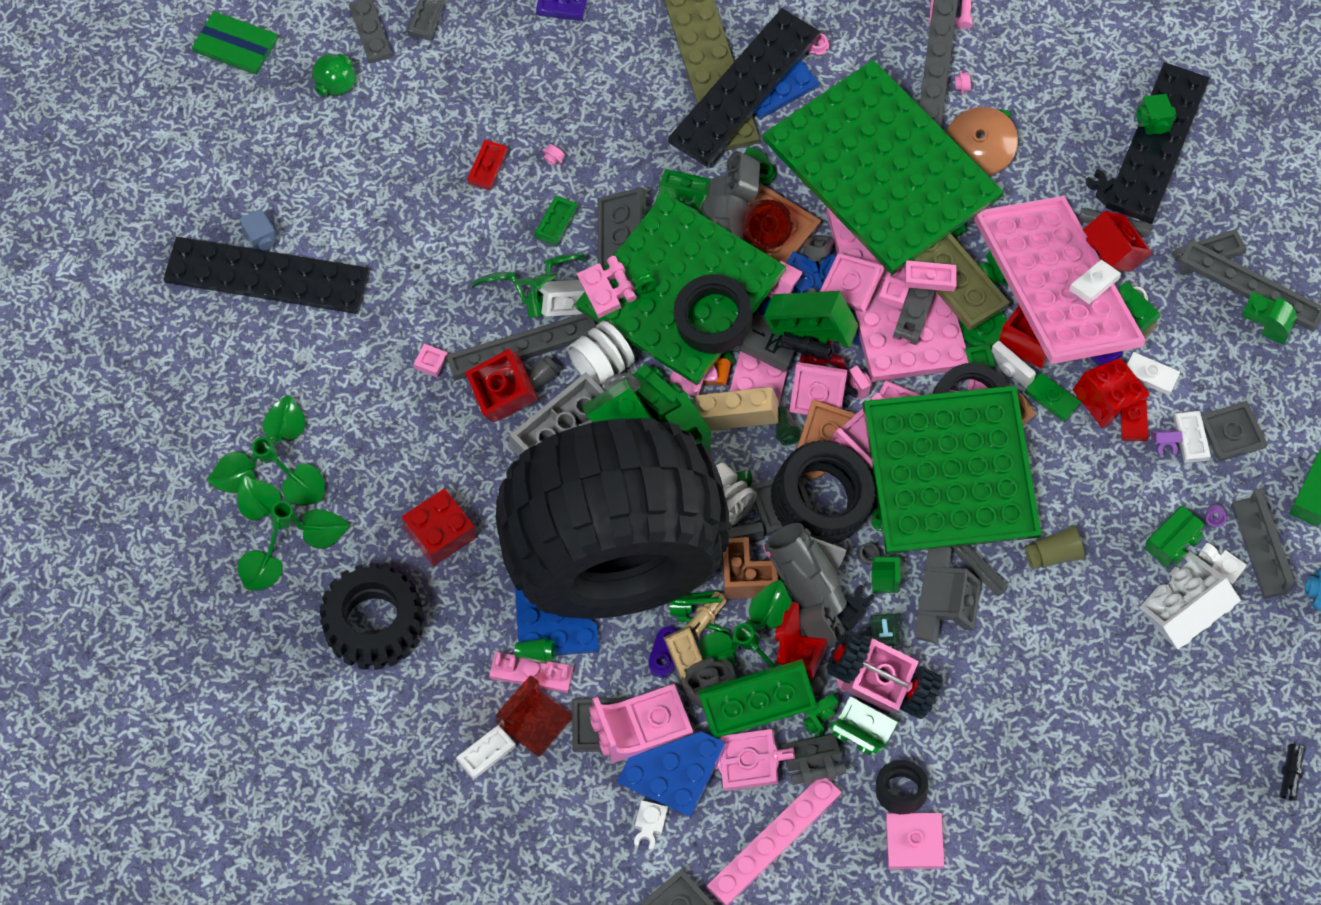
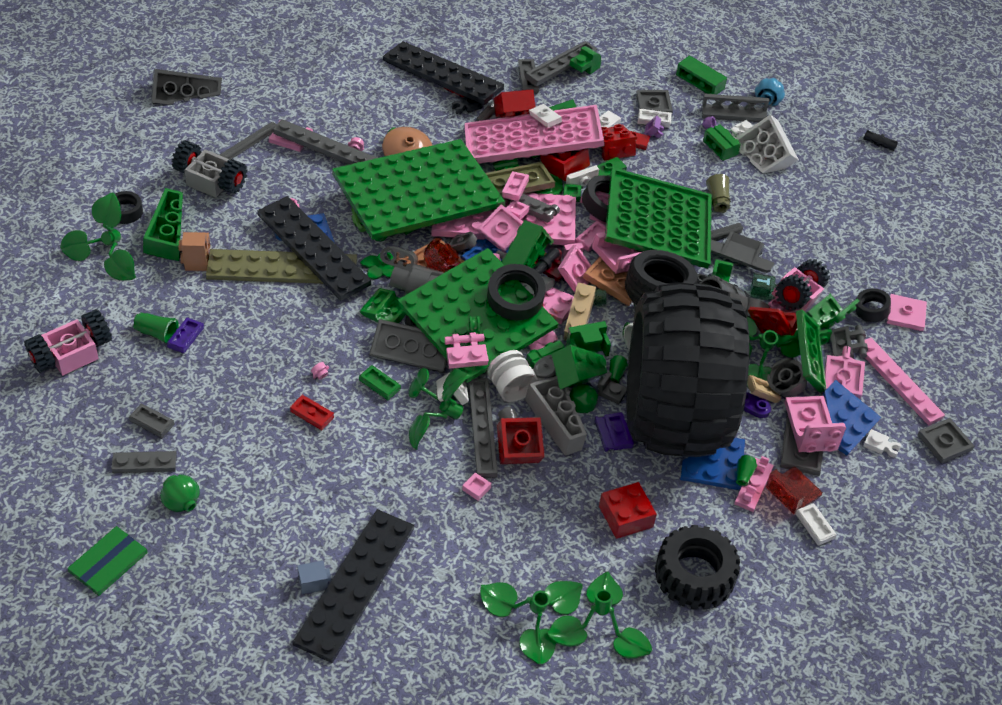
camera: 80 degrees left, 15 degrees down
green brick [1136,94,1176,135] -> none

